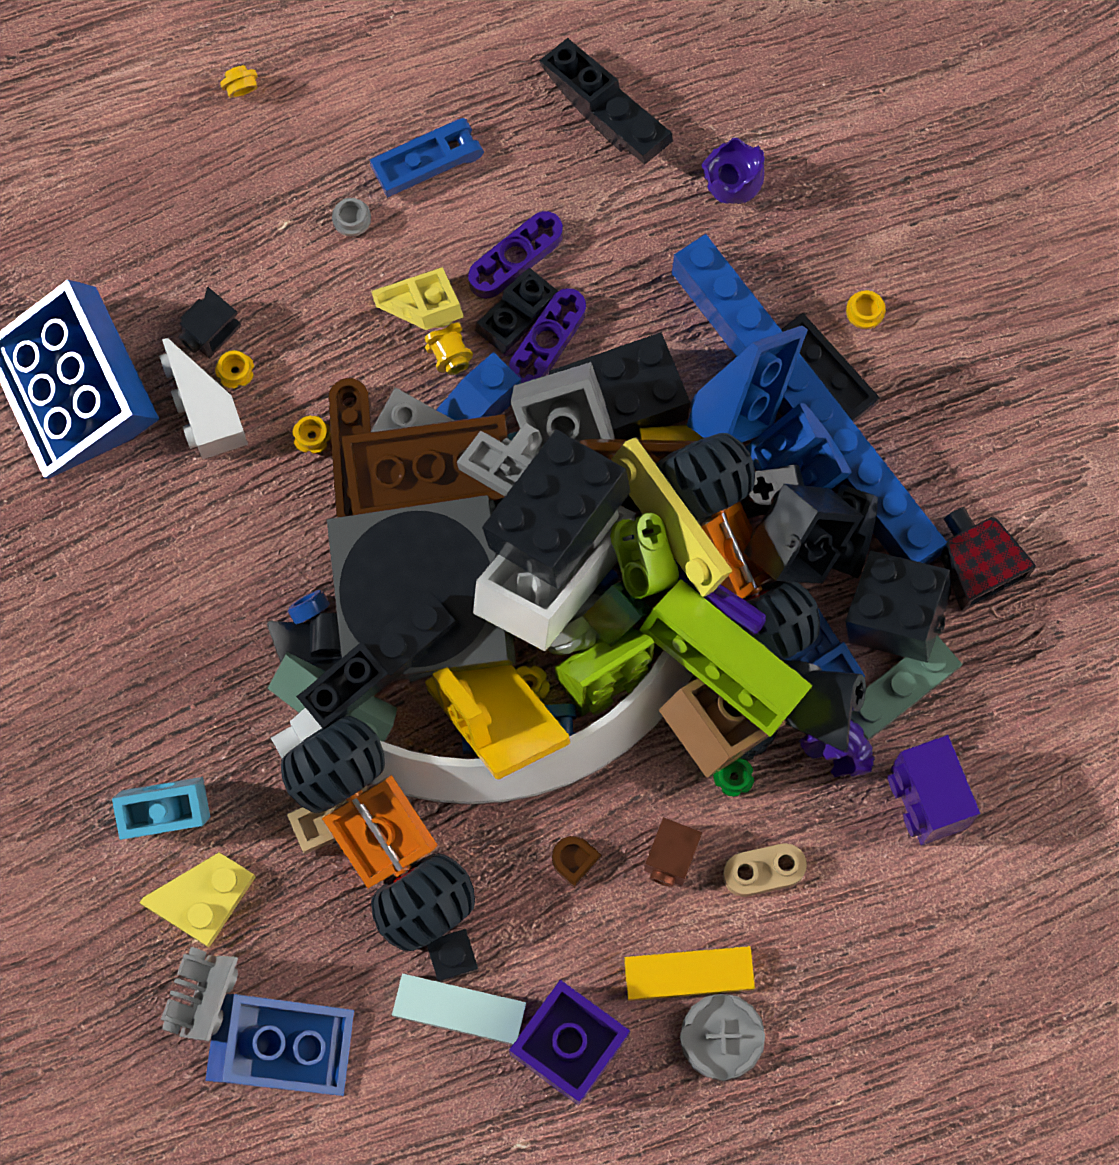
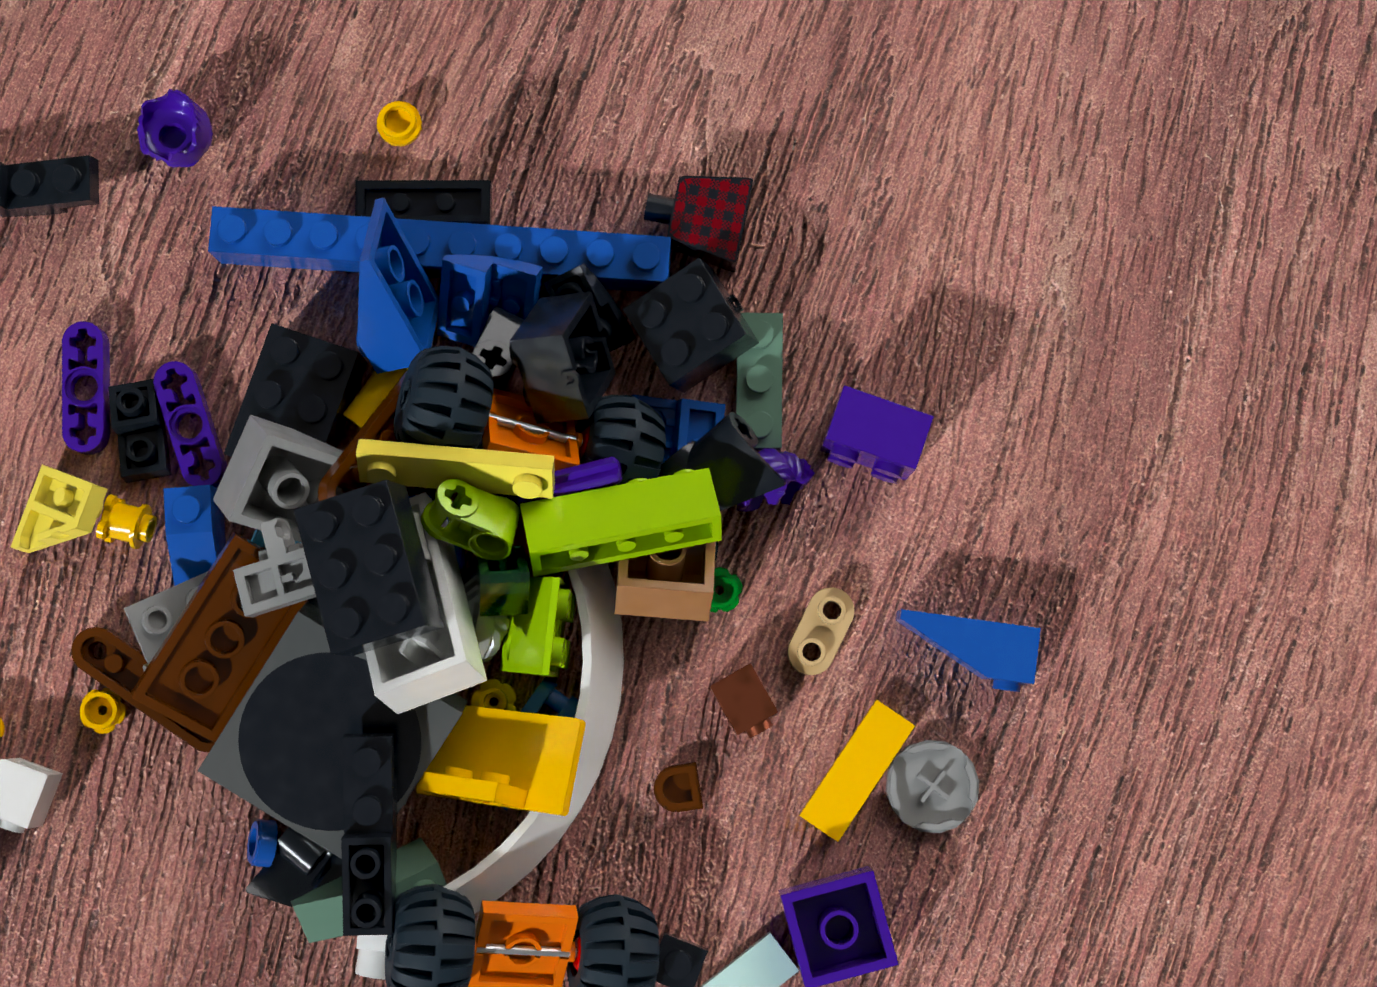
camera: 50 degrees left, 10 degrees up
none -> blue slope [895,609,1041,692]

